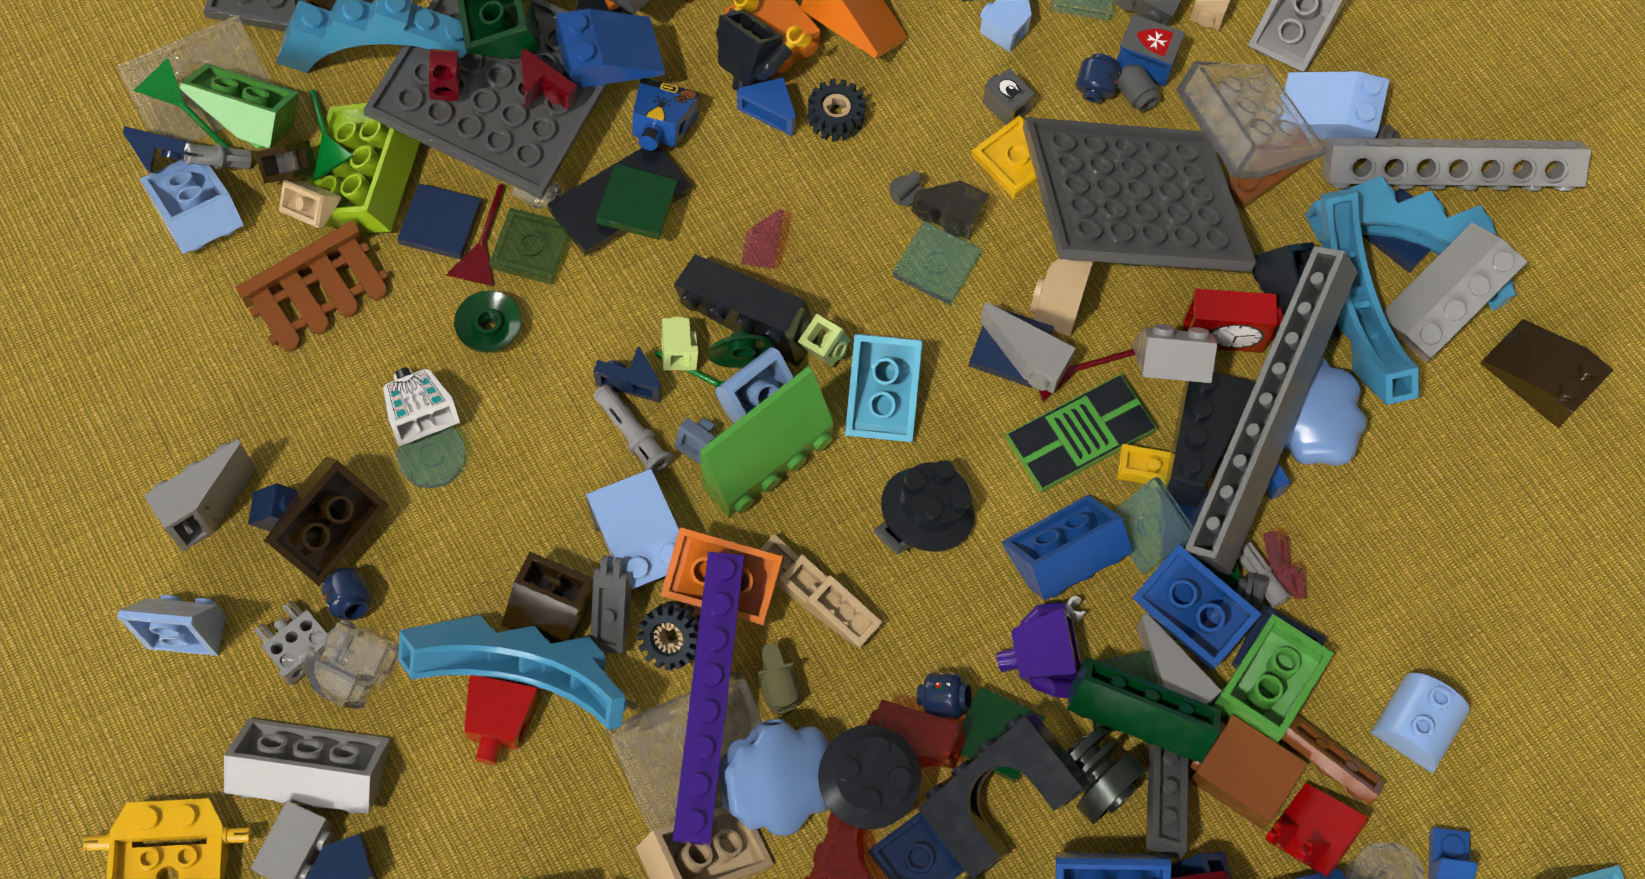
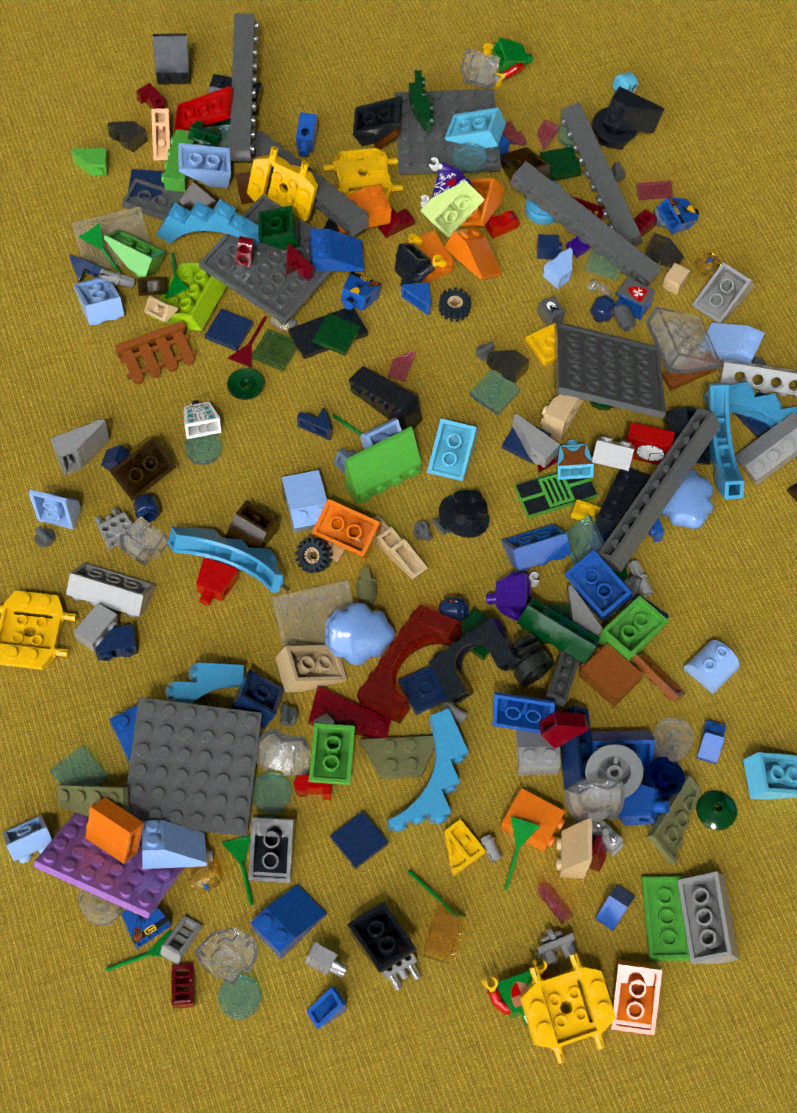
camera: 10 degrees right, 5 degrees down
dark grey hinge [591,555,632,654] -> none
light grey pin [593,385,673,475] -> none
yellowish green brick [661,316,698,371] -> none
dark purple plate [673,552,744,846] -> none
dark green dish [708,331,776,368] -> none
yellowish green brick [798,314,850,367] -> none
black piece [818,725,921,829] -> none
clear pink slope [1263,531,1307,599] -> none
red plate [1265,783,1369,878] -> none
none -> dark grey plate [35,526,54,547]
none -> dark grey plate [413,521,433,541]
none -> medium azure torso [558,440,594,480]
none -> clear arm [587,279,612,297]

